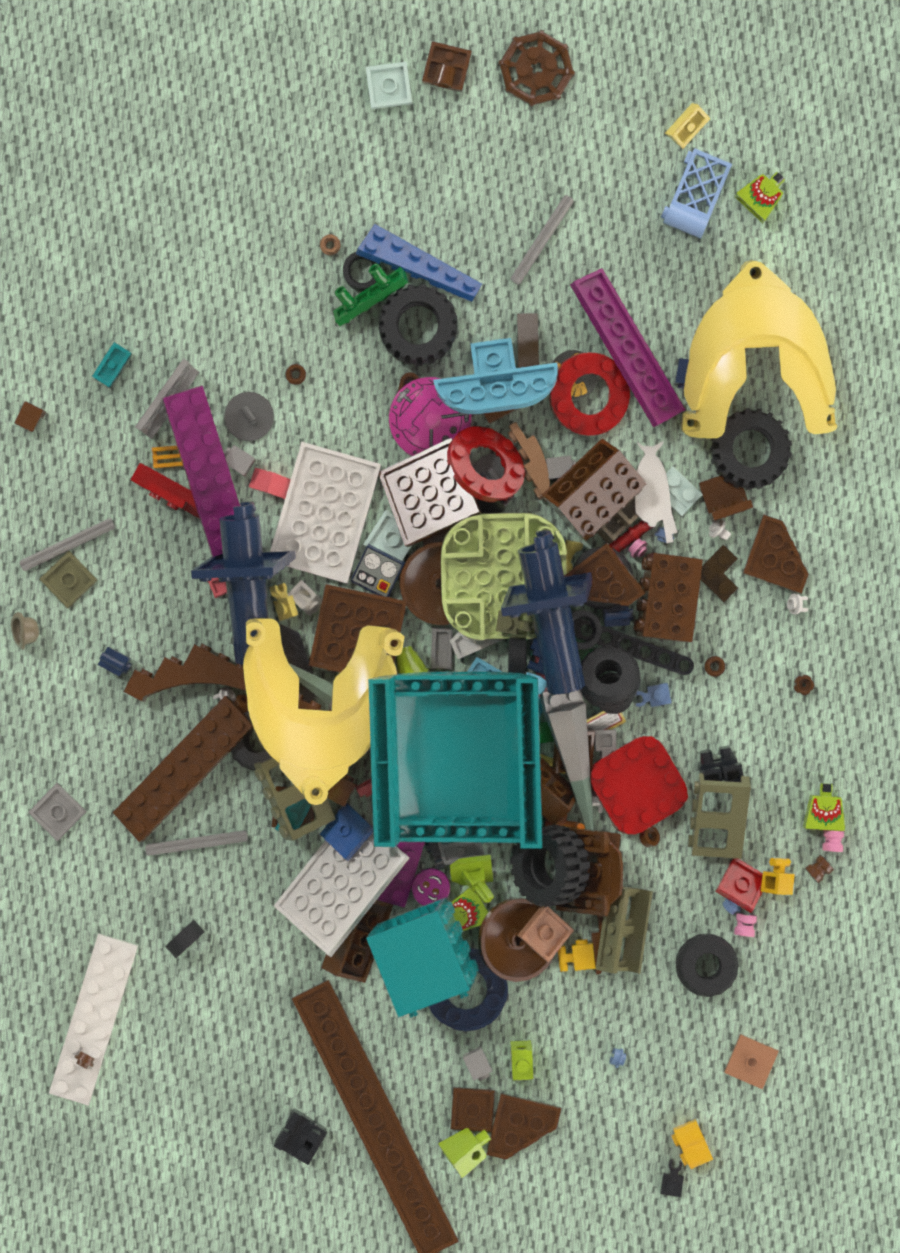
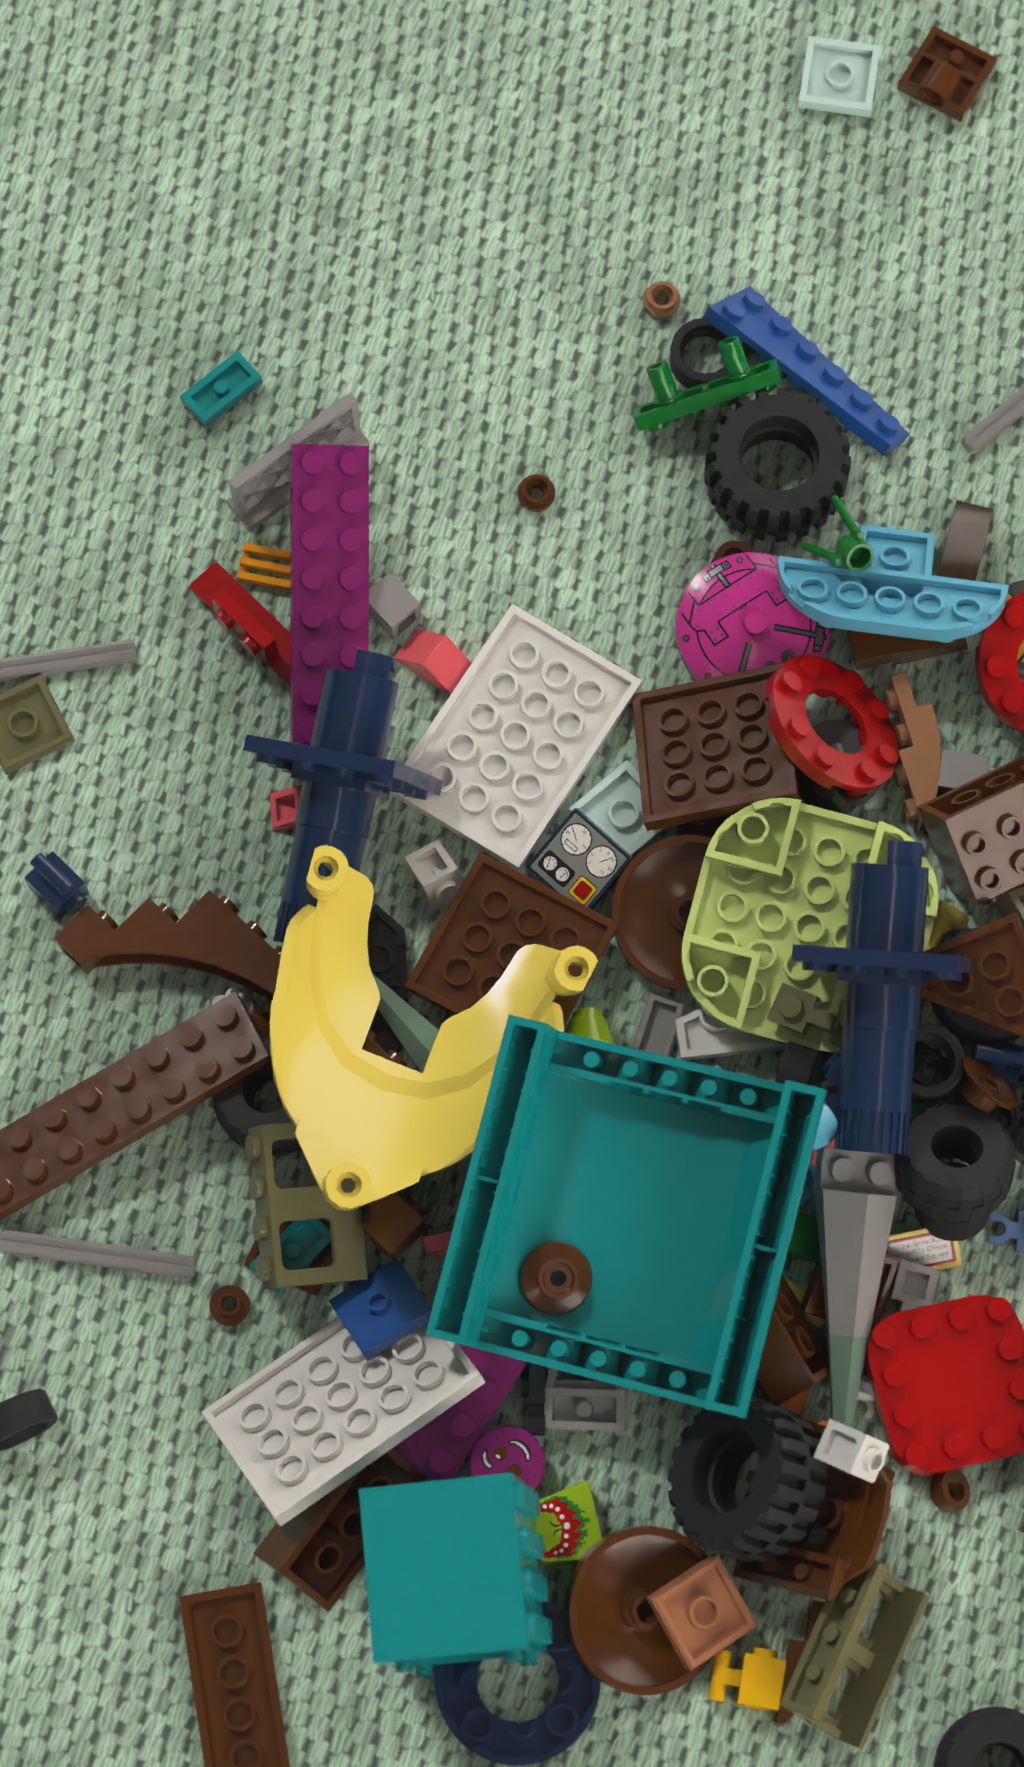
camera: 20 degrees right, 15 degrees down
reddish brown panel [14,401,46,432] -> none
dark grey shield [224,392,274,441] -> none
light yellow plate [270,583,299,621] -> none
lime piece [450,855,494,903] -> none
none -> reddish brown plate [209,1285,250,1326]
none -> reddish brown piece [519,1241,592,1315]
none -> green plant [801,495,874,572]
none -> white bracket [813,1419,889,1483]
none -> reddish brown piece [960,1056,1019,1113]

